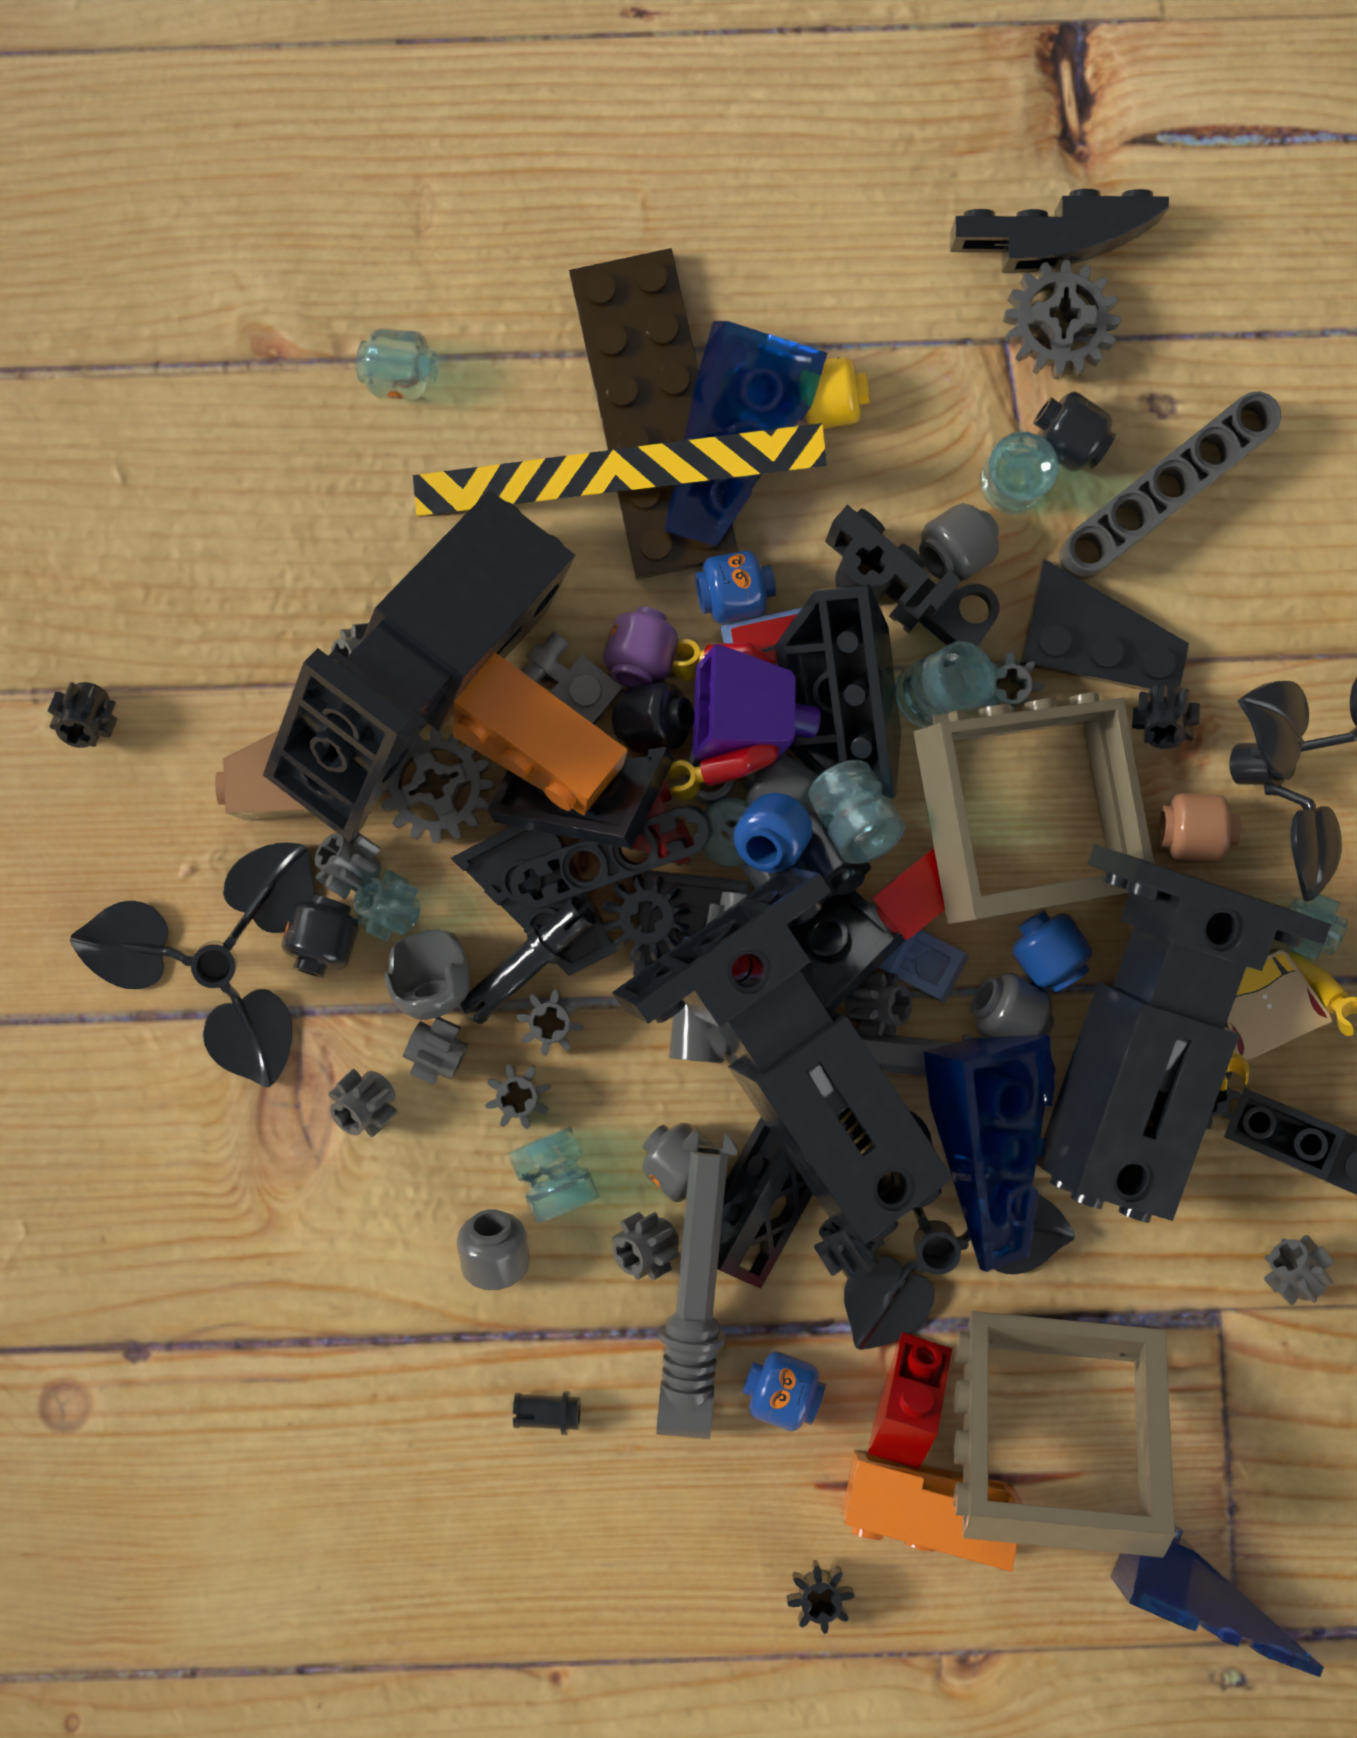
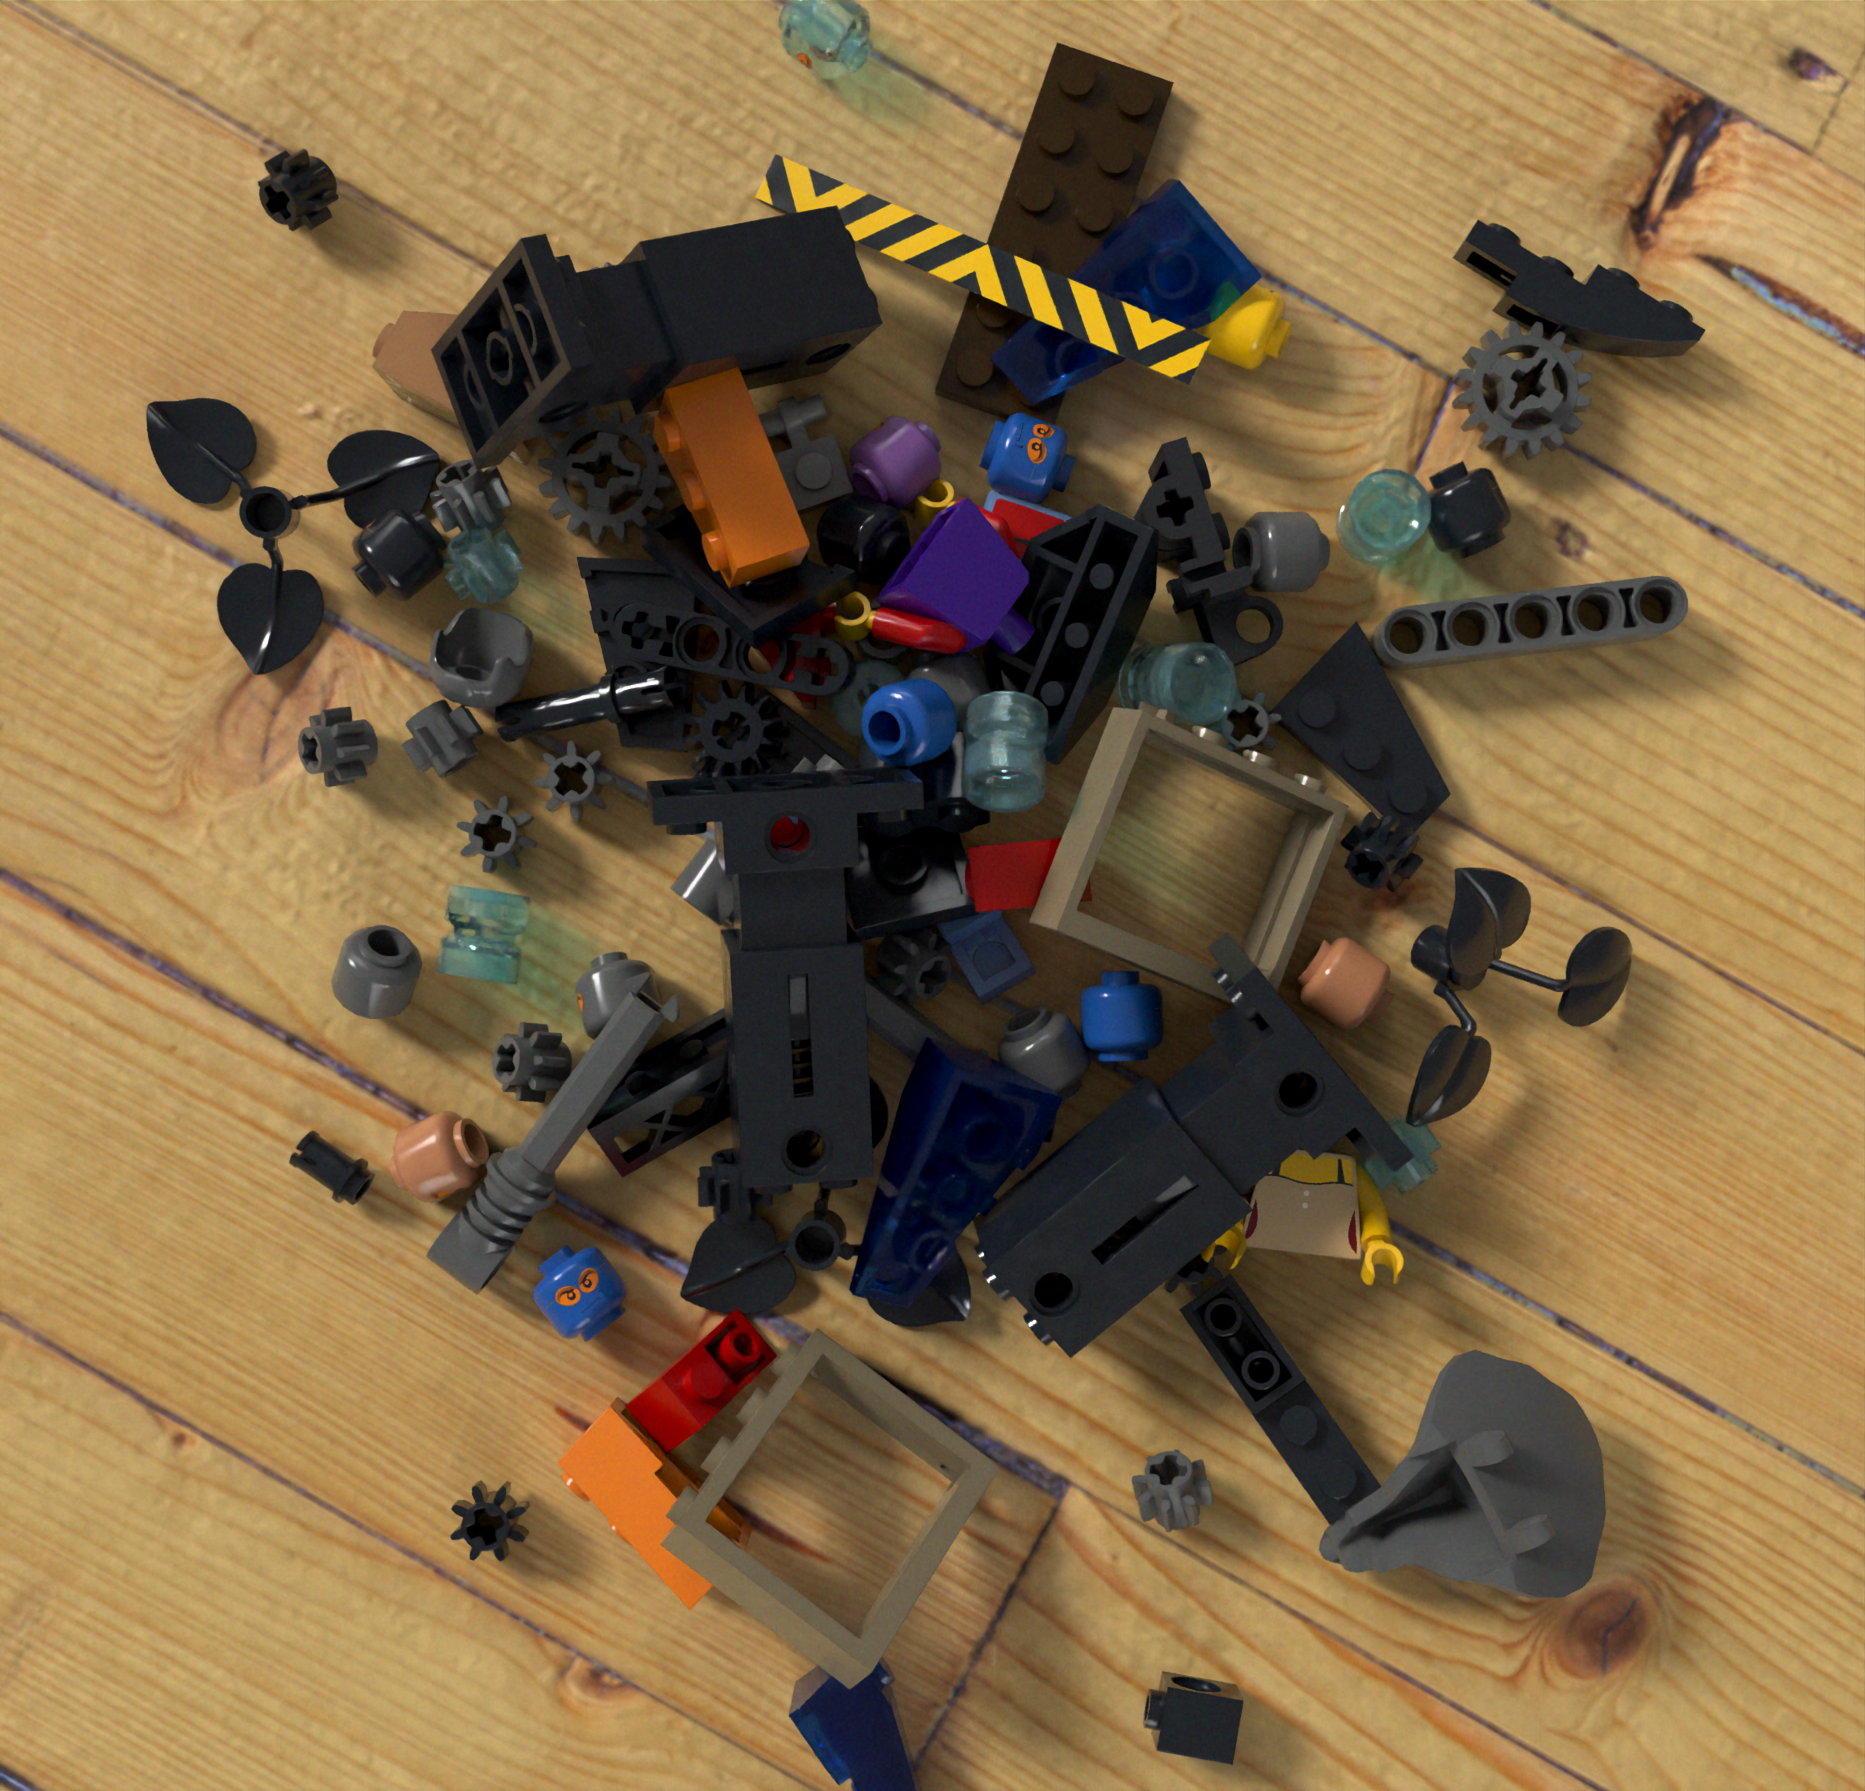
camera: 30 degrees right, 0 degrees up
none -> nougat head [389,1111,489,1203]

